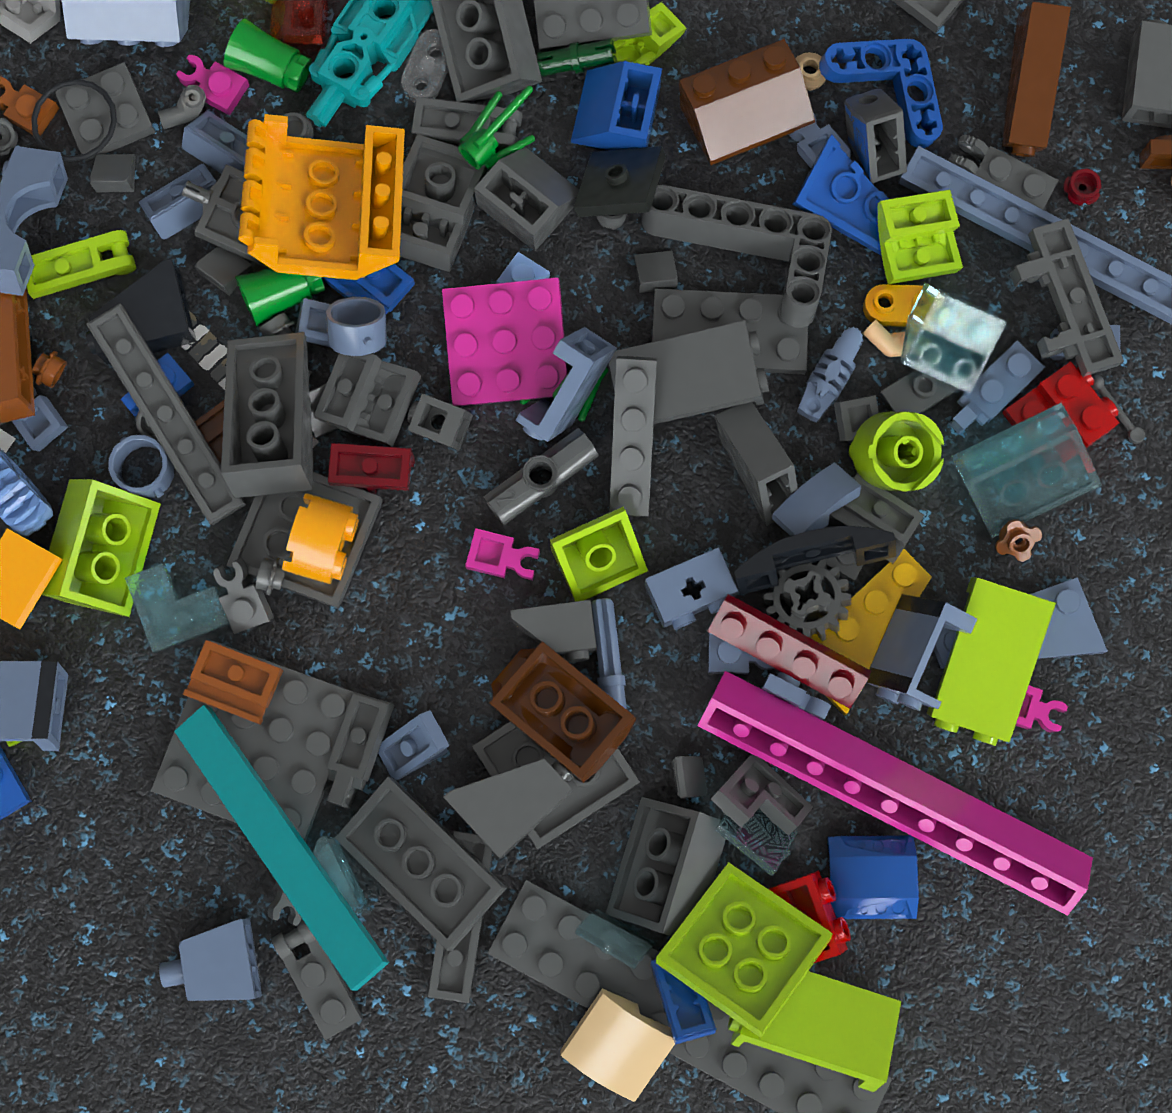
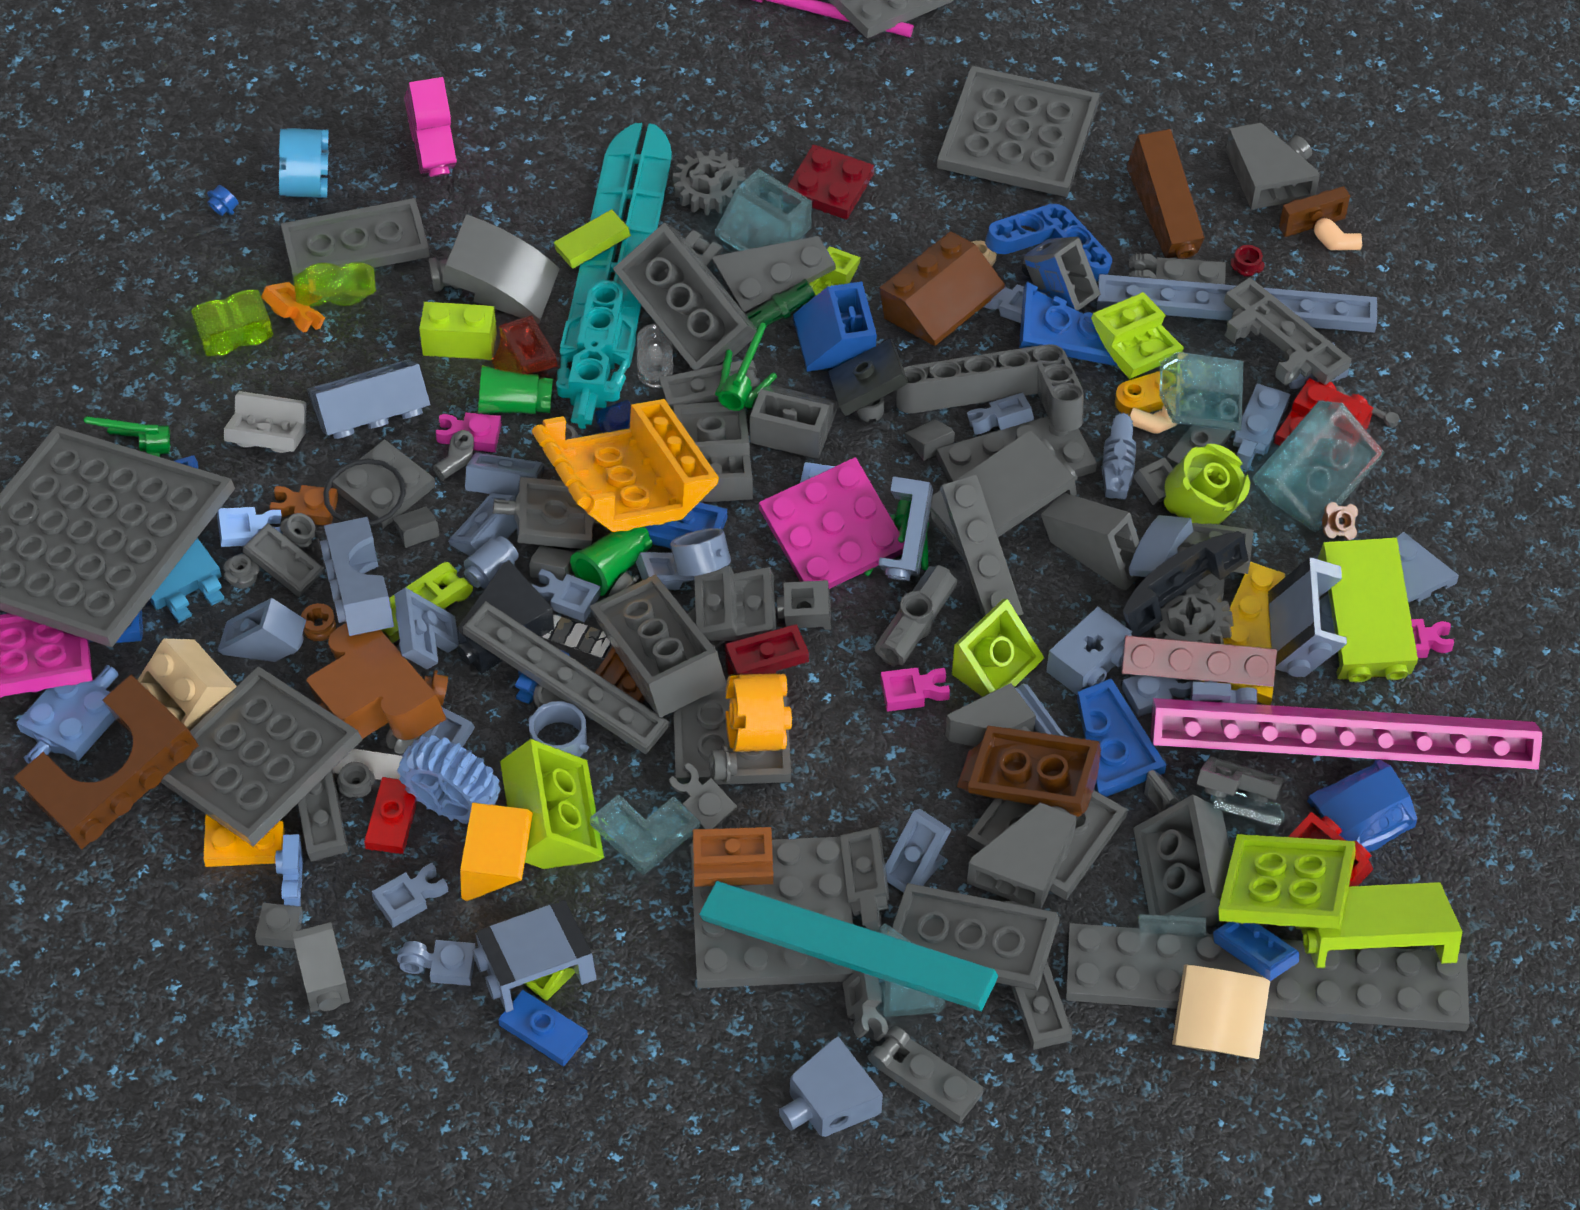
camera: 25 degrees left, 25 degrees down
none -> sand blue plate [394,587,459,669]
none -> sand blue brick [464,536,519,589]
none -> sand blue plate [532,569,601,622]
none -> clear blue plate [595,400,631,433]
none -> sand blue plate [967,392,1034,435]
none -> blue wing [1077,679,1166,797]

